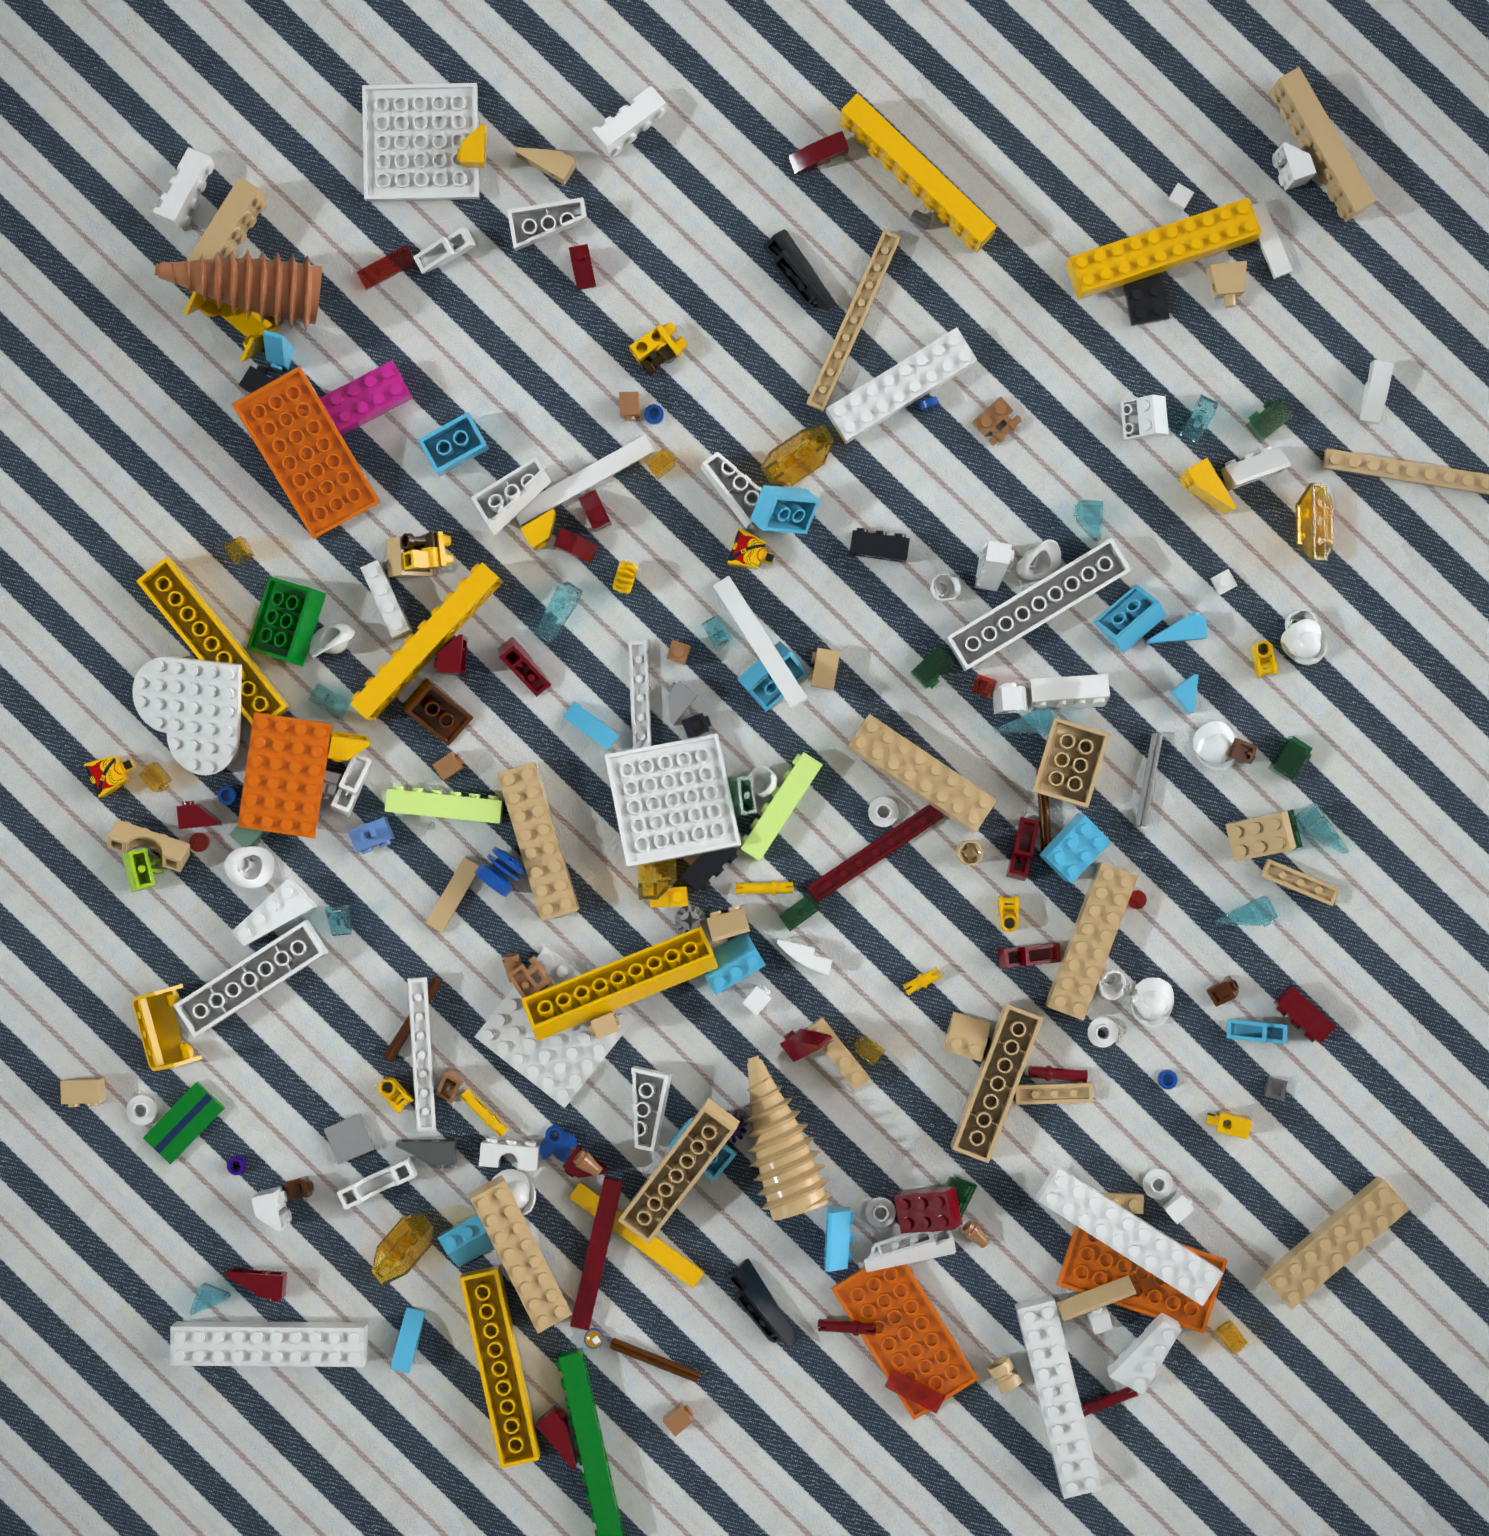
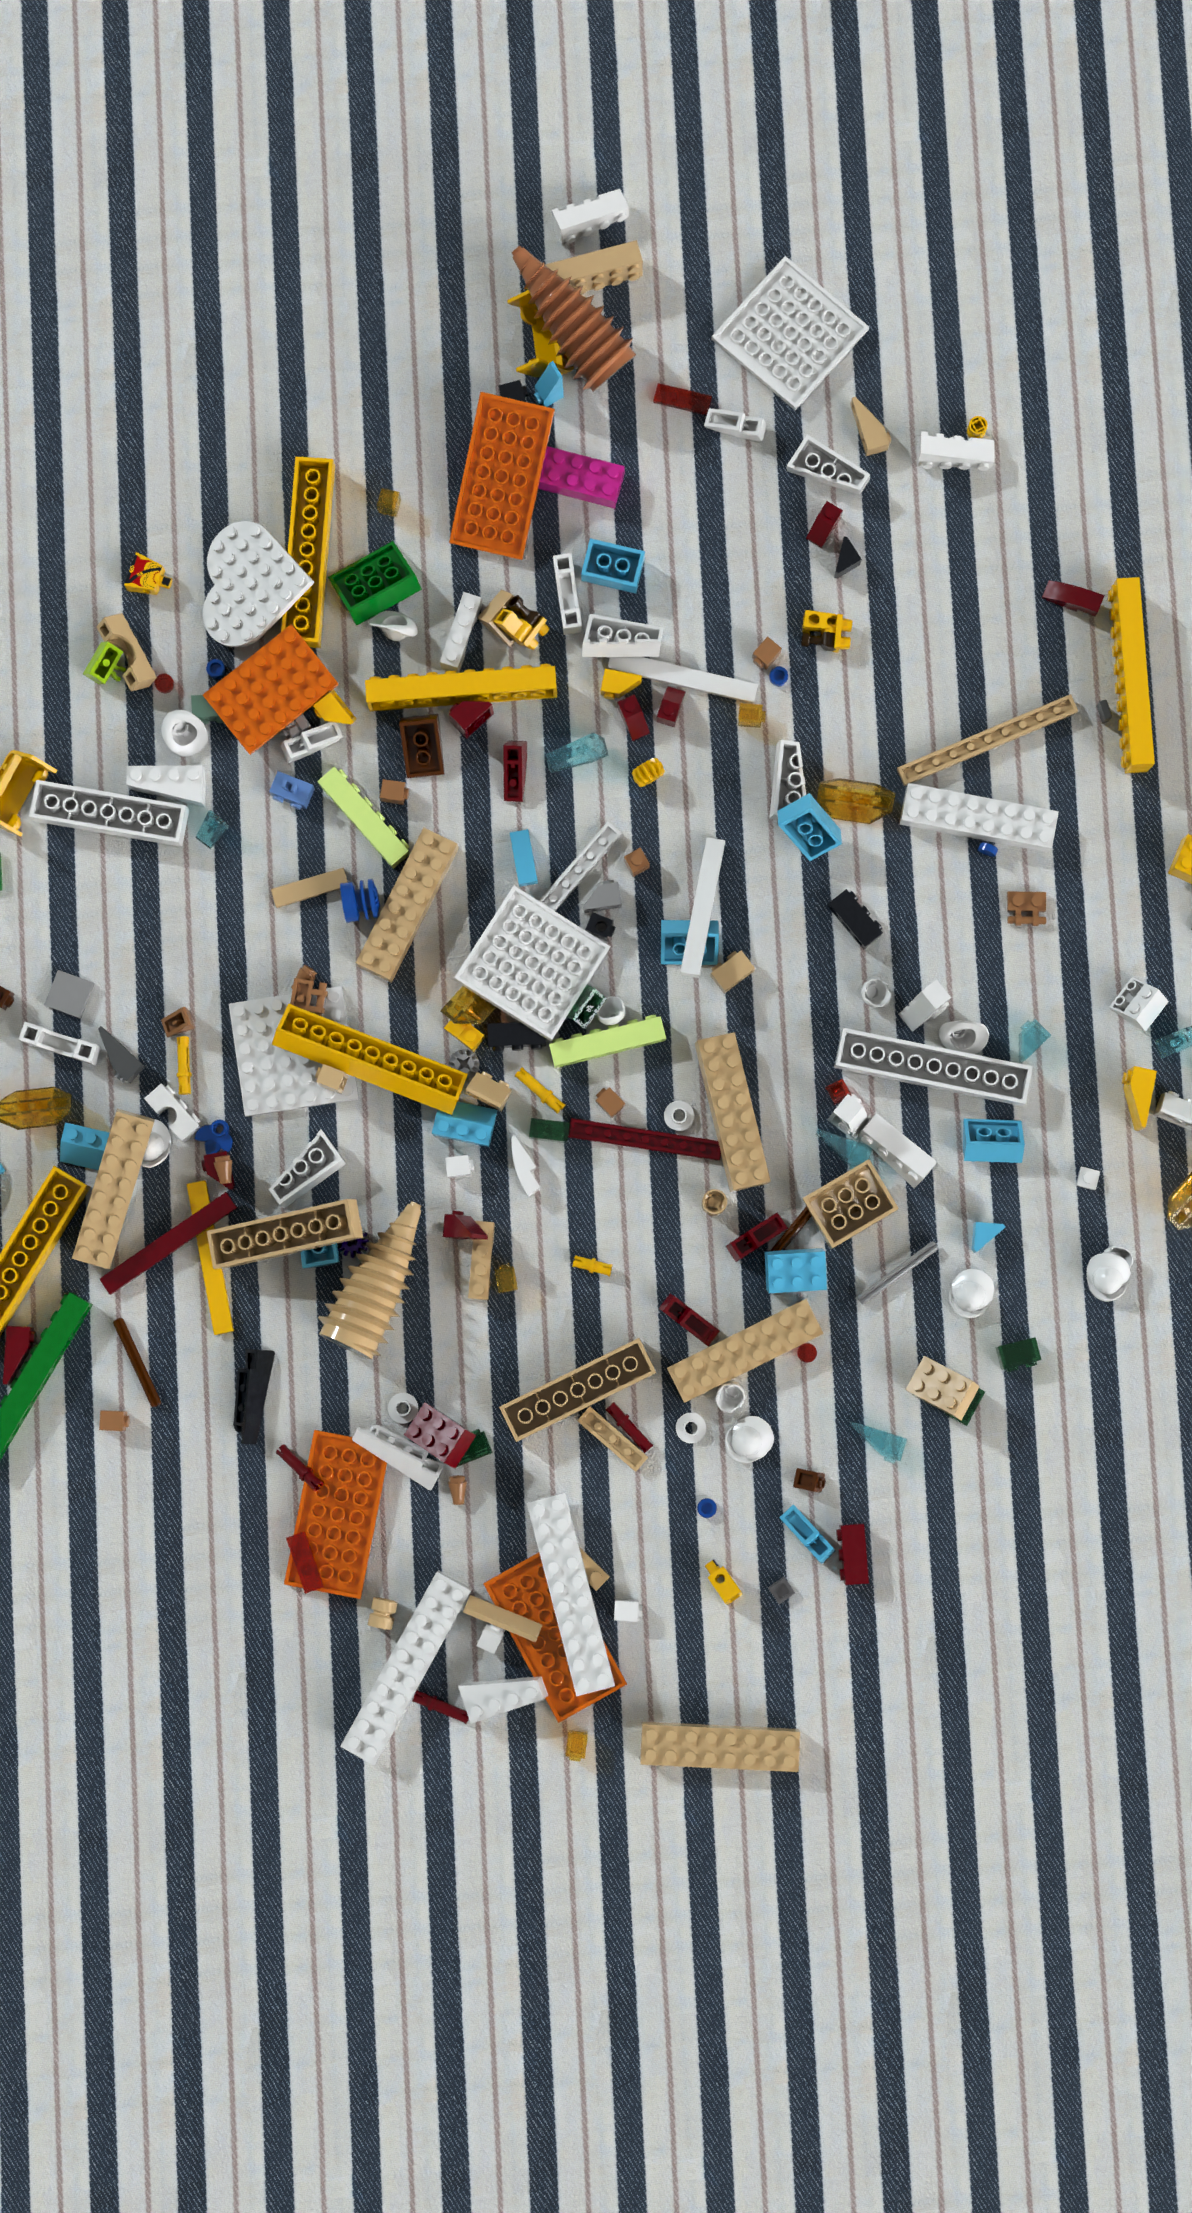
camera: 45 degrees right, 5 degrees down
clear yellow brick [138,762,172,793] -> none
dark red slope [176,801,222,829] -> none
clear light blue slope [308,683,351,718] -> none
yellow piece [378,1076,414,1113] -> none
reddish brown axle [383,977,442,1061] -> none
white tile [407,977,436,1131] -> none
yellow slope [457,124,487,168] -> none
tile [584,1328,604,1349] -> none
clear light blue slope [702,615,733,650] -> none
torso [727,528,775,569] -> none
black wedge [763,229,836,310] -> none
medium azure slope [824,1206,854,1272] -> none
clear green brick [910,645,954,690] -> none
tan slope [942,1011,990,1062] -> none
yellow piece [998,895,1019,932] -> none
white piece [1143,1169,1173,1199] -> none
medium azure slope [1146,612,1208,644] -> none
reddish brown bracket [1228,738,1258,764] -> none
yellow piece [1251,641,1278,679] -> none
tan plate [1260,859,1340,906] -> none
clear light blue slope [1293,804,1349,853] -> none
none -> white arch [553,553,582,635]
none -> medium nougat brick [596,1087,625,1119]
none -> black slope [834,536,862,579]
none -> yellow wheel [967,416,988,439]

